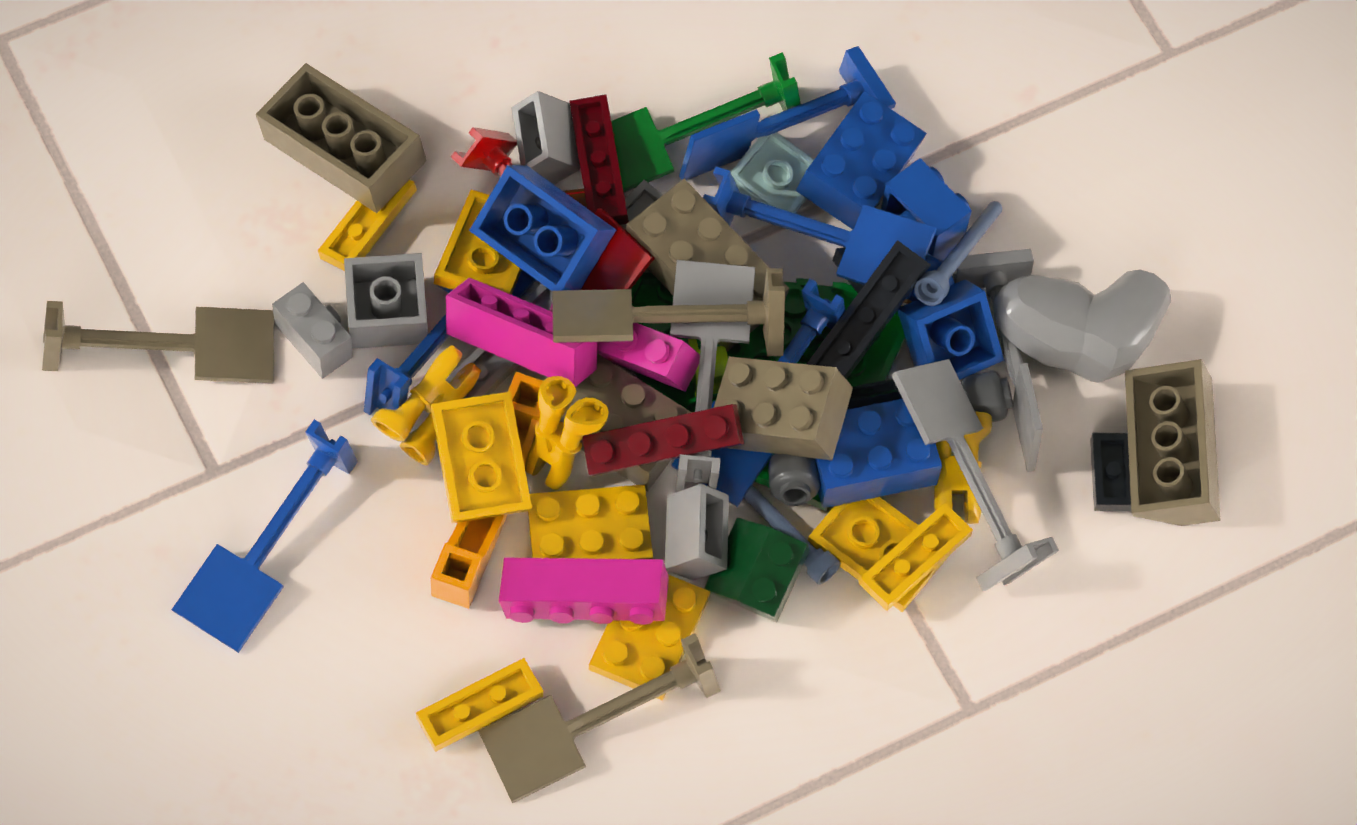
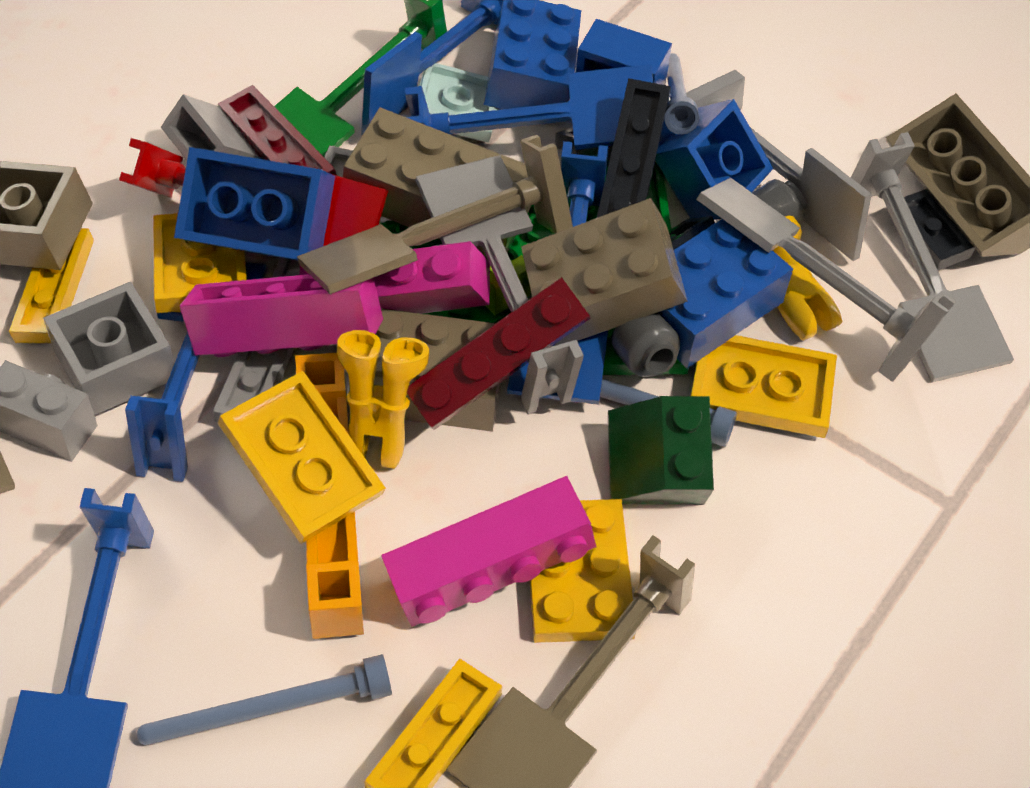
camera: 25 degrees left, 10 degrees down
yellow piece [371,345,481,466] -> none
yellow plate [528,484,653,559] -> none
light grey brick [665,483,729,581] -> none
yellow plate [859,503,973,611] -> none
light grey piece [993,269,1172,383] -> none
none -> sand blue piece [136,654,392,745]
none -> light grey piece [851,132,1014,383]

